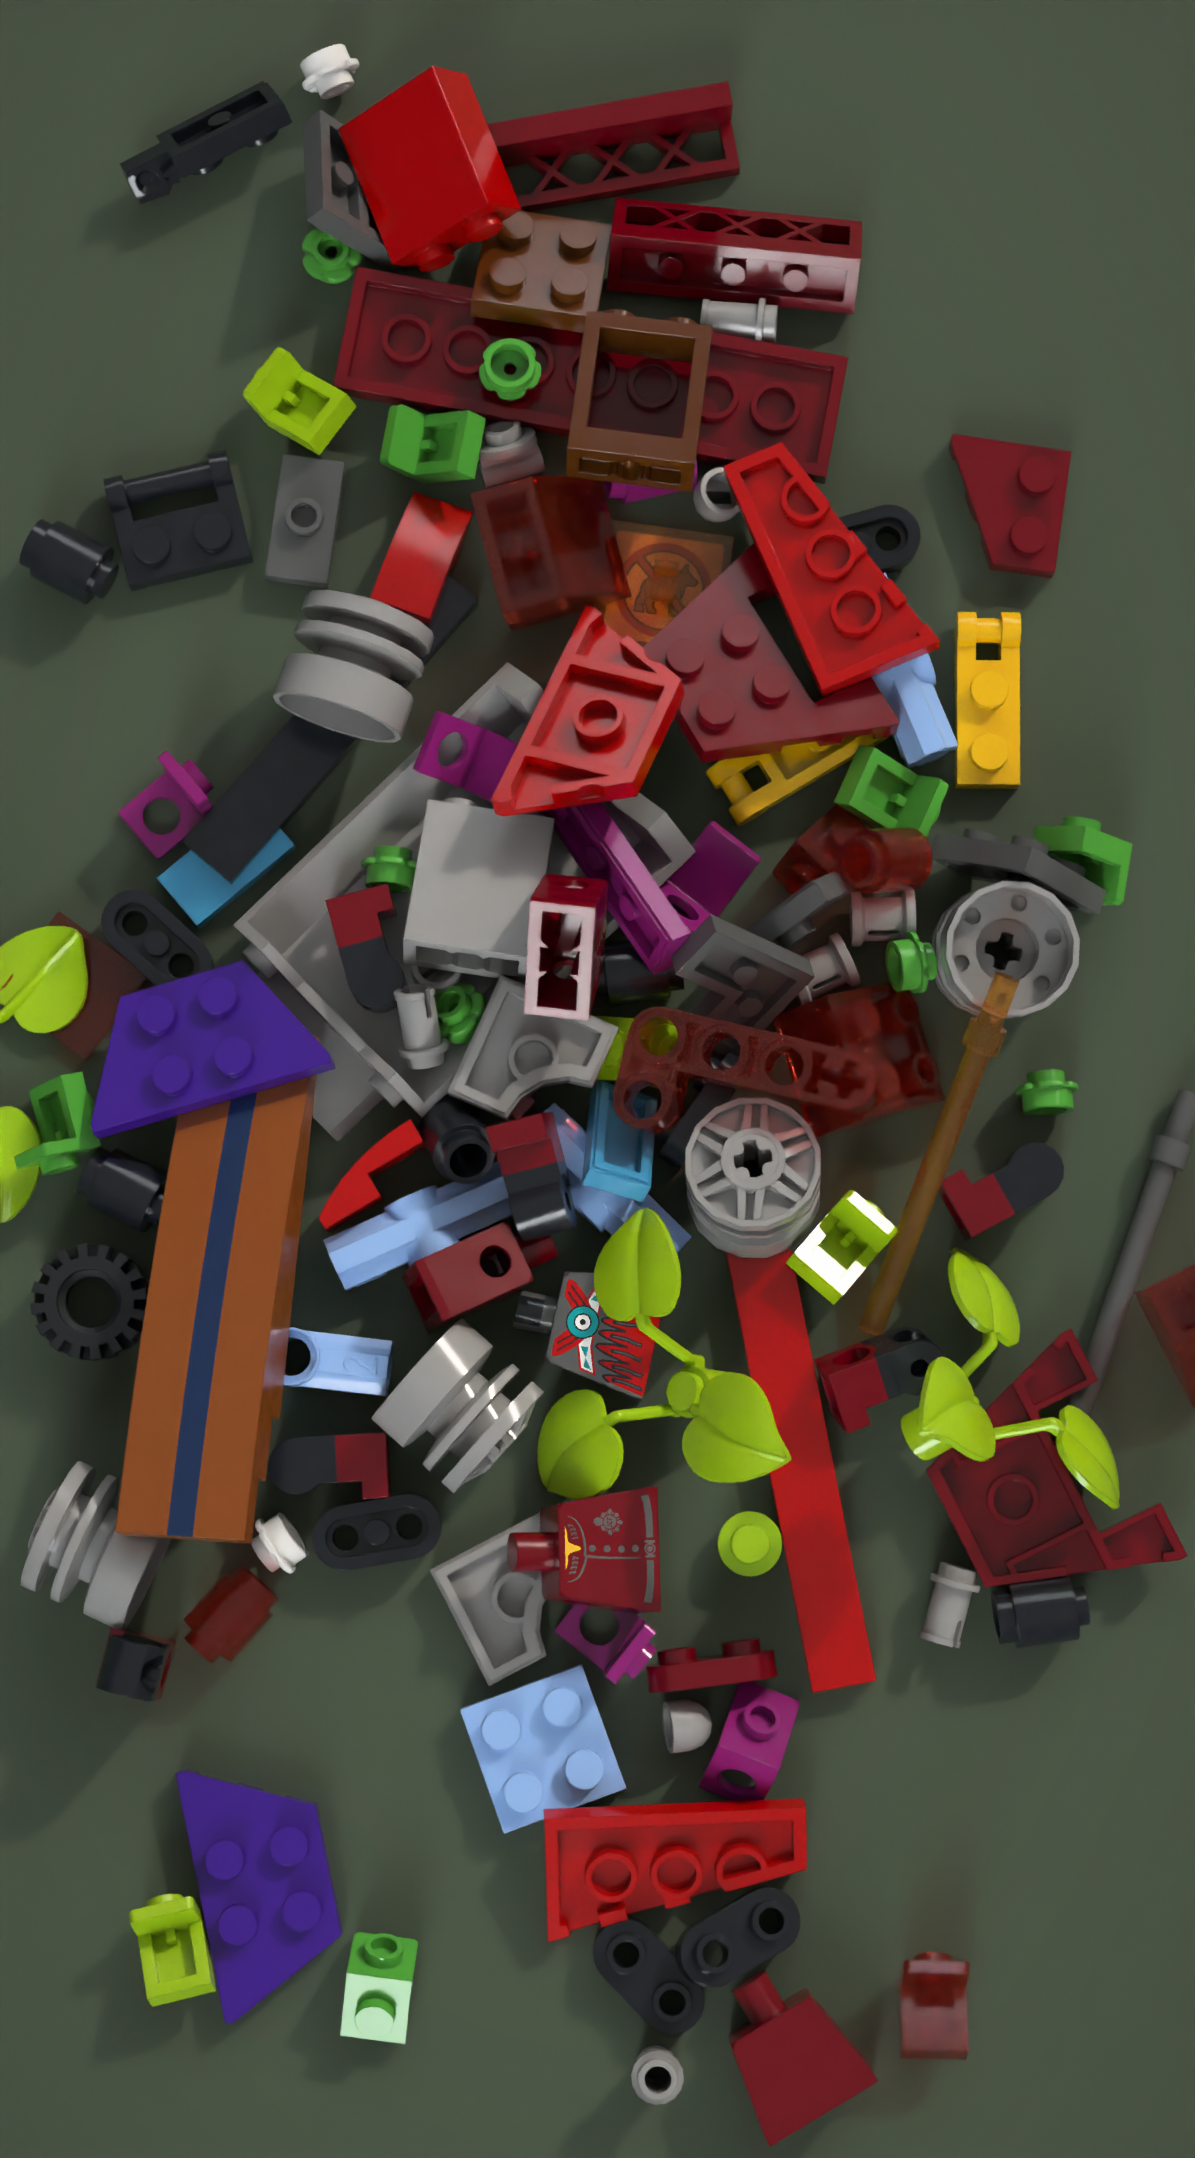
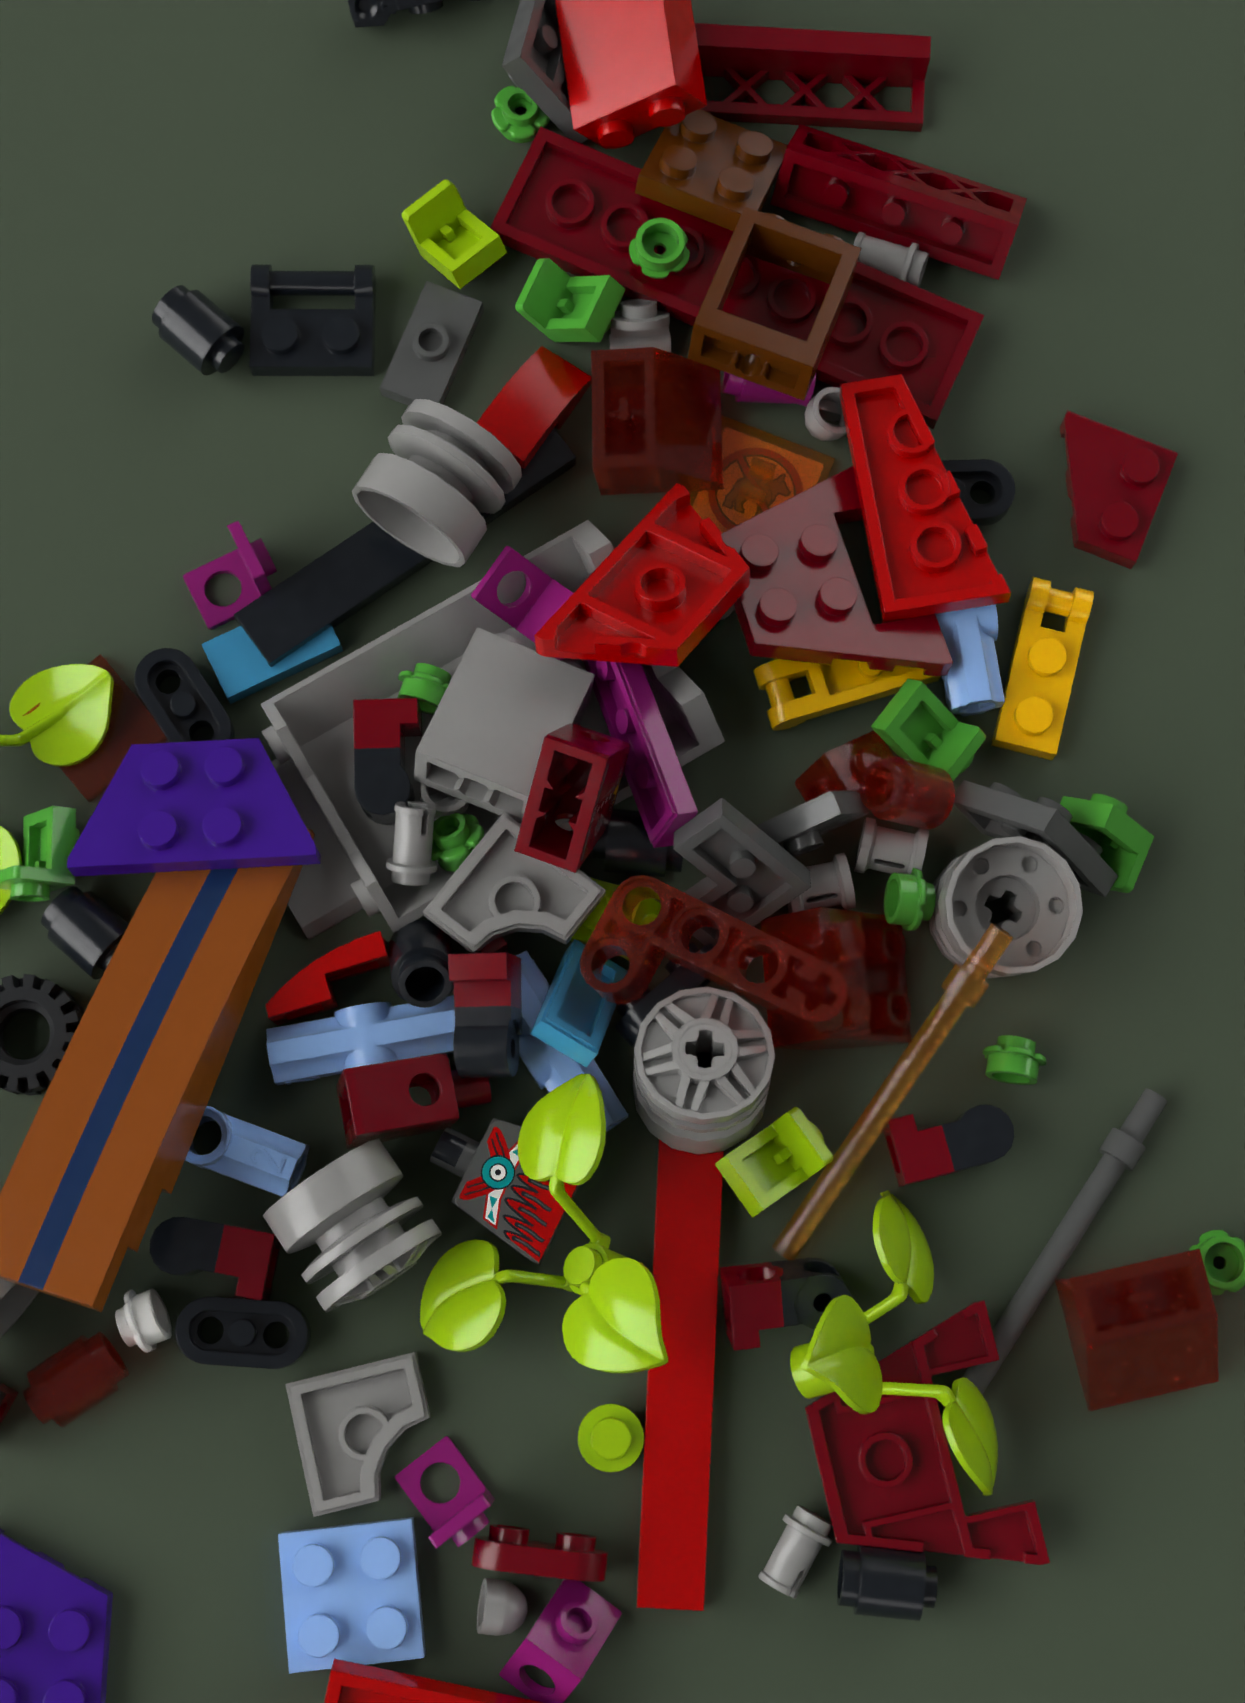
camera: 15 degrees right, 5 degrees down
dark red torso [507,1487,661,1614] -> none
magenta bracket [660,821,761,938] -> none

